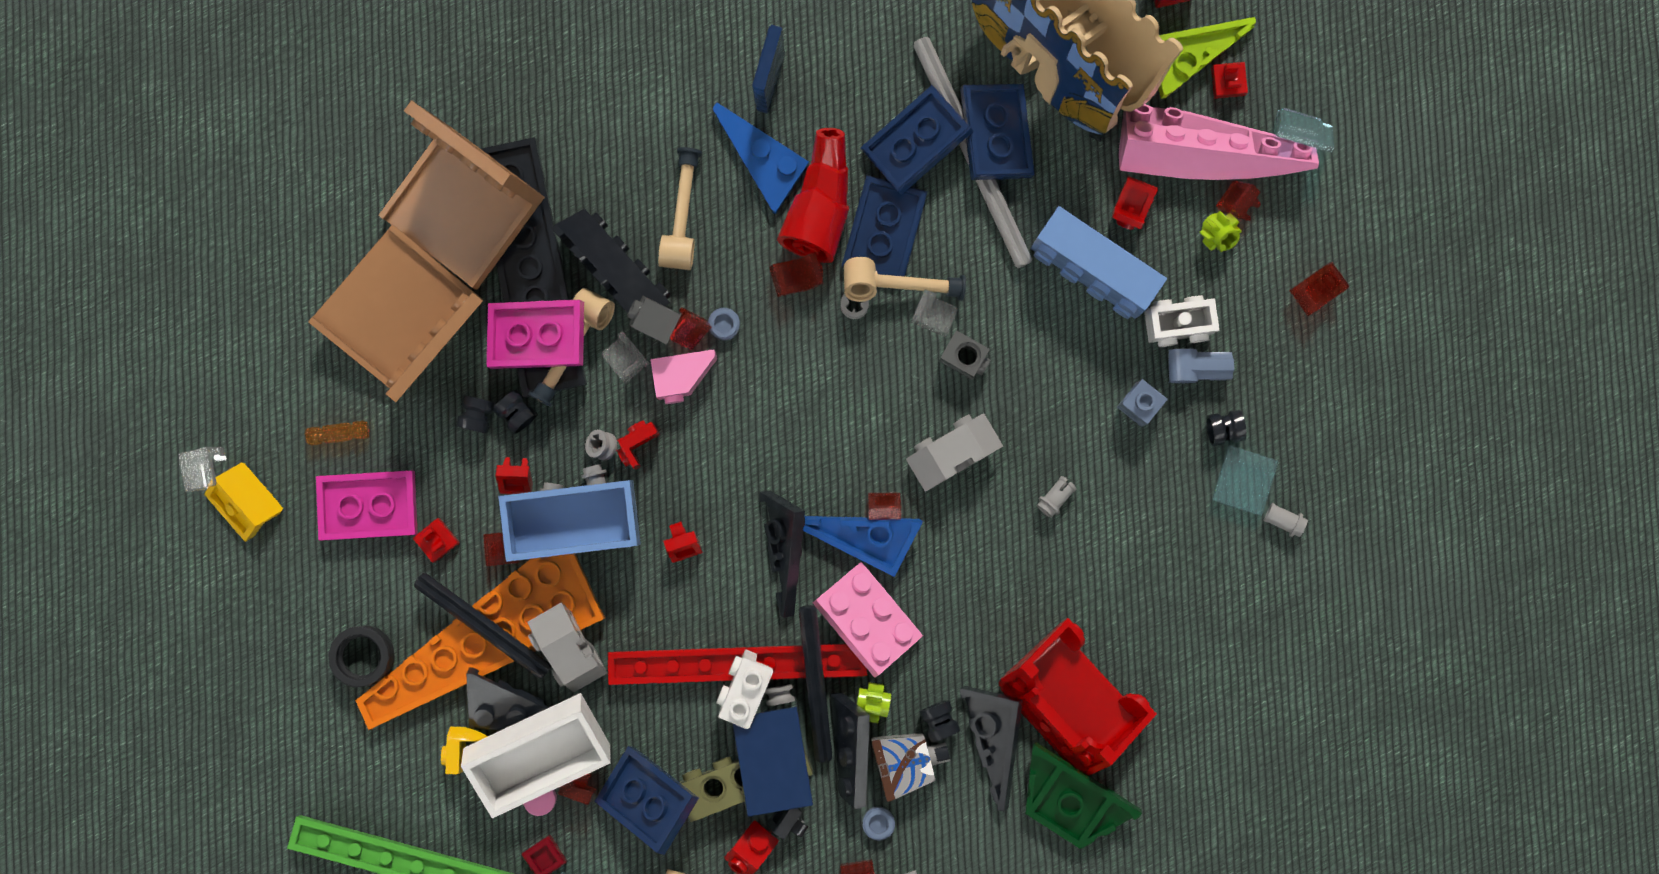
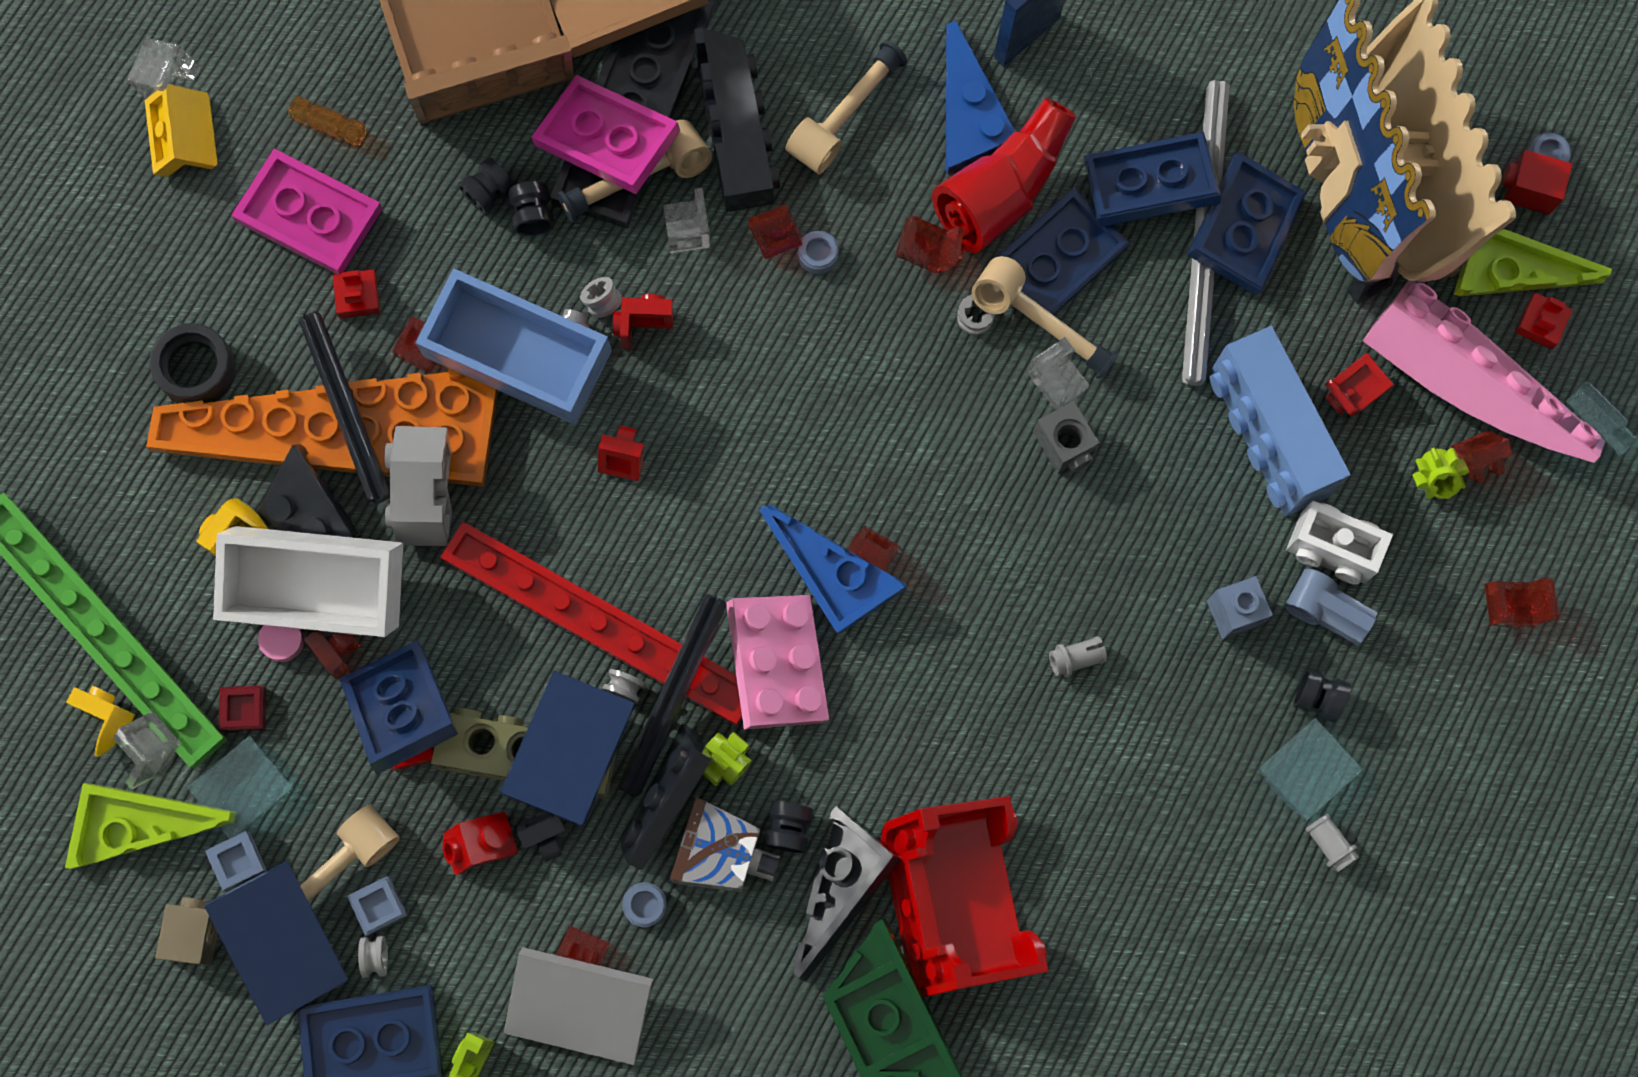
camera: 25 degrees right, 10 degrees down
red tile [495,457,533,494] -> none
dark grey brick [627,296,681,344] -> none
bright pink slope [651,350,717,404] -> none
white bracket [716,649,773,729] -> none
black wing [759,491,805,618] -> none
light grey brick [906,413,1003,492] -> none

